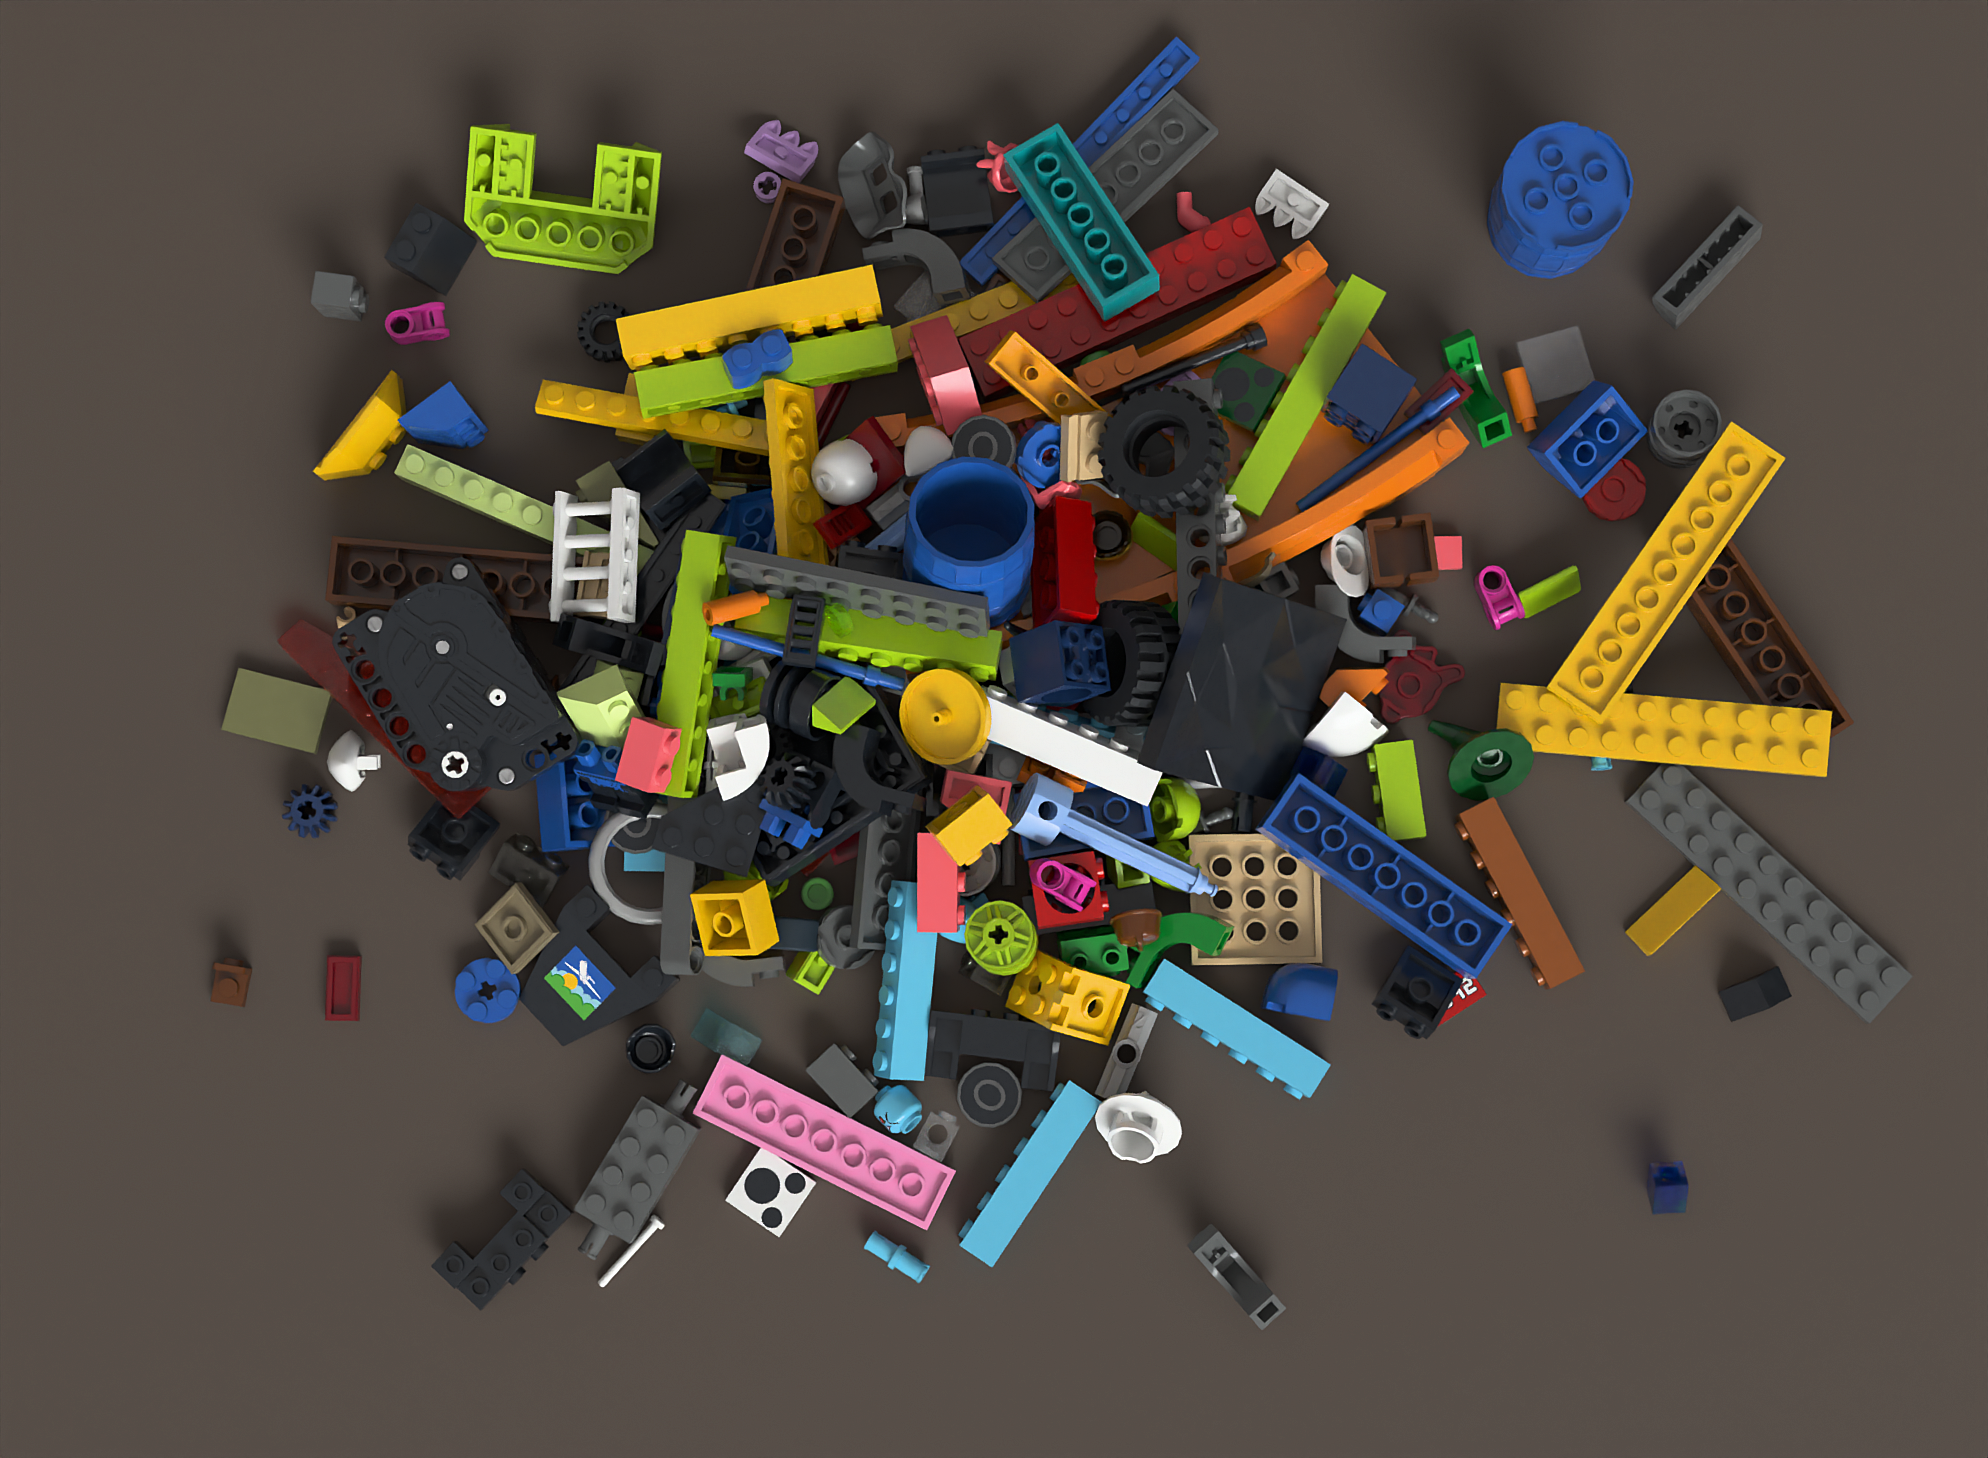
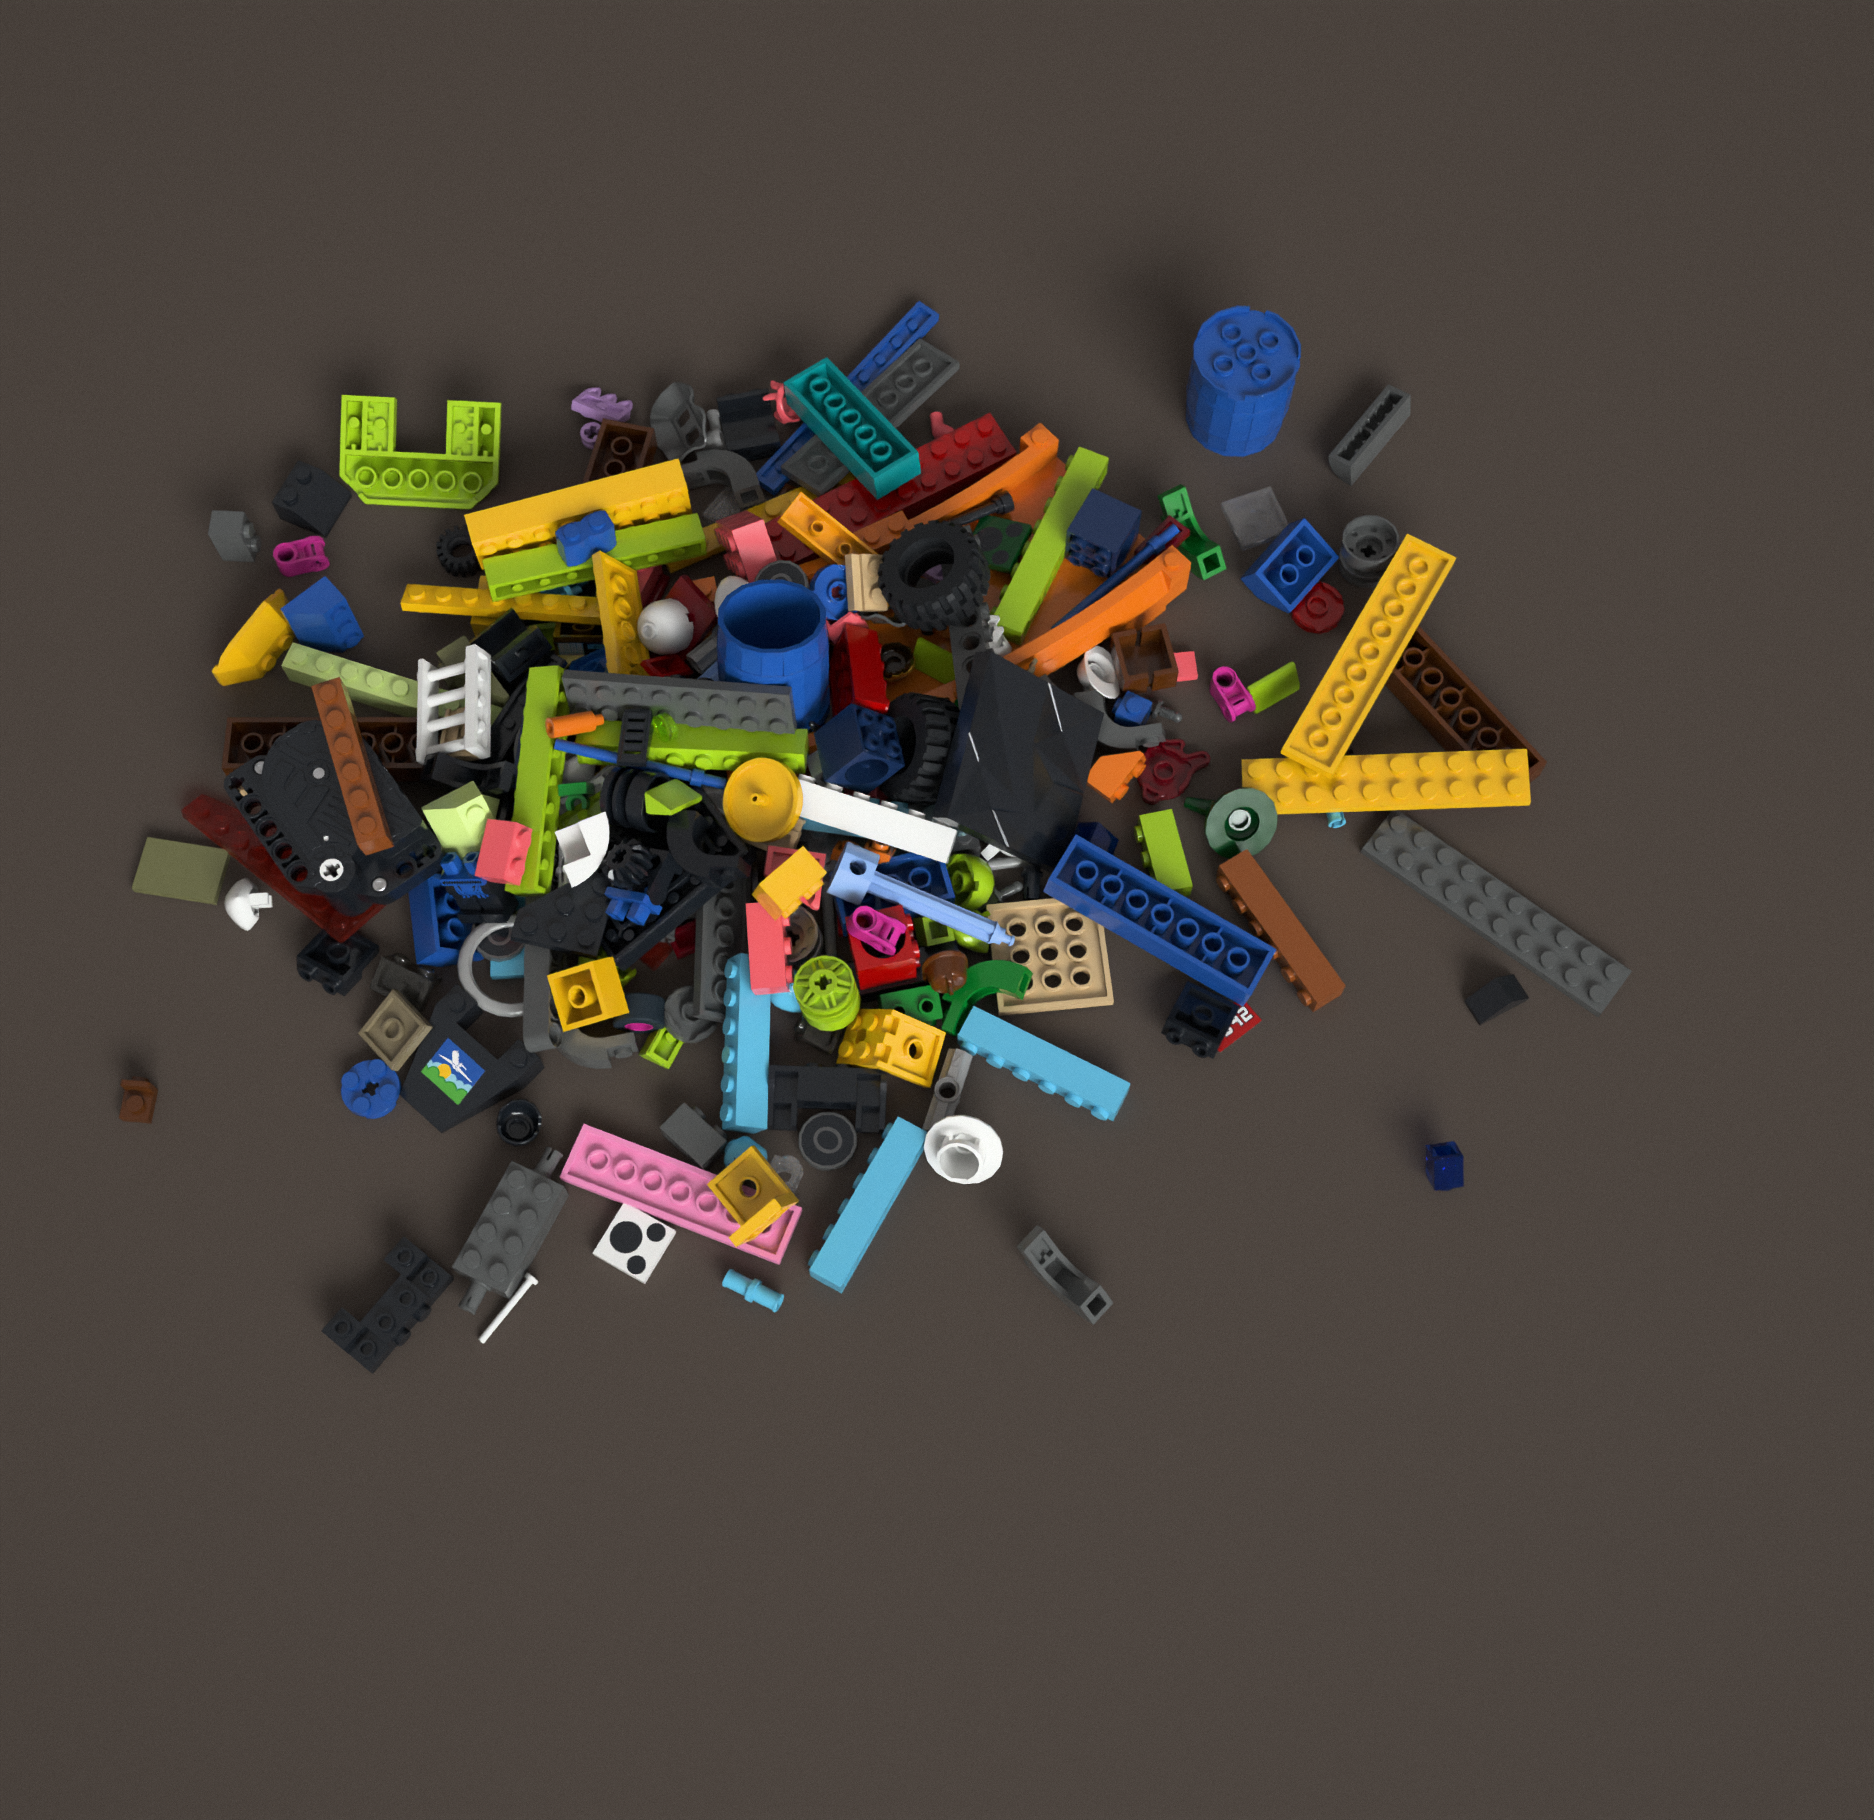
camera: 10 degrees left, 15 degrees down
dark blue gear [282,784,338,839] -> none
dark red tile [325,955,362,1021] -> none
clear light blue slope [691,1008,763,1067] -> none
bright green tile [801,877,834,910] -> none
white plate [1255,169,1329,239] -> none
blue brick [1261,963,1338,1021] -> none
white brick [1302,692,1389,757] -> none
orange cylinder [1502,367,1539,433] -> none
yellow slope [1625,866,1721,956] -> none
none -> dark orange brick [311,677,394,856]
none -> yellow bracket [707,1145,799,1247]

